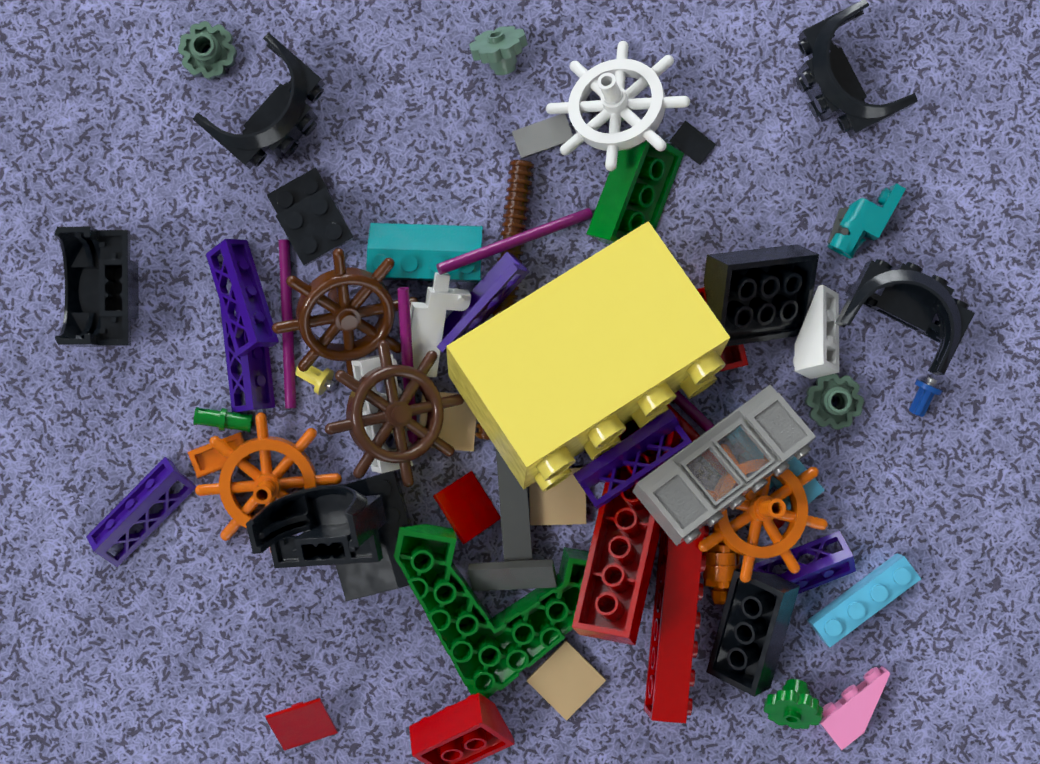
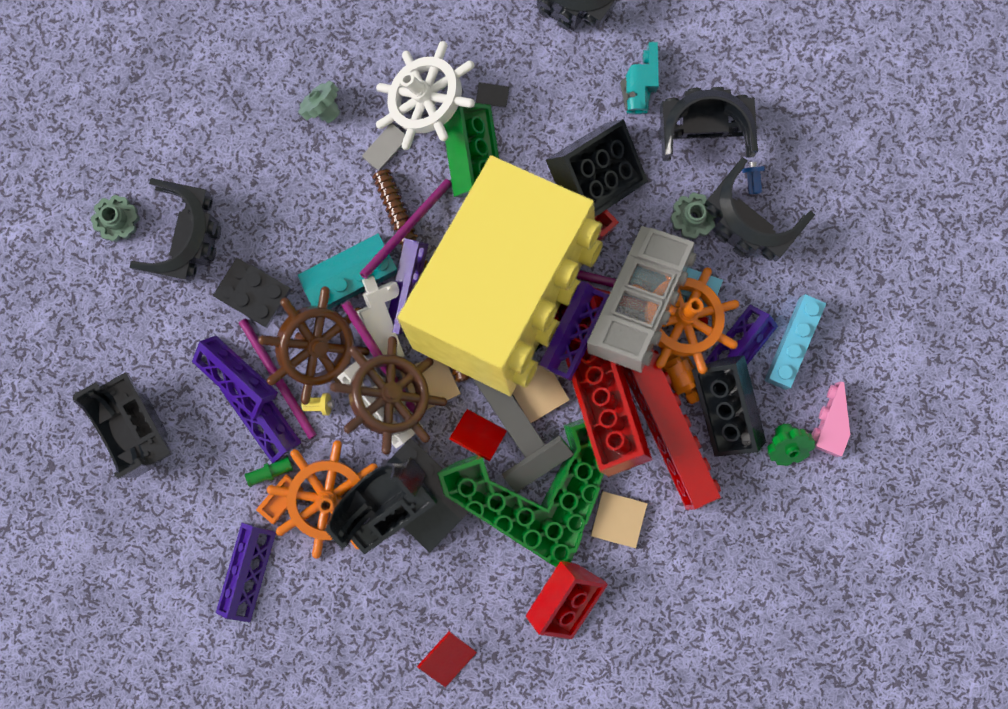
camera: 25 degrees left, 5 degrees down
white slope [793,285,839,379] -> none
none -> black piece [704,157,815,262]

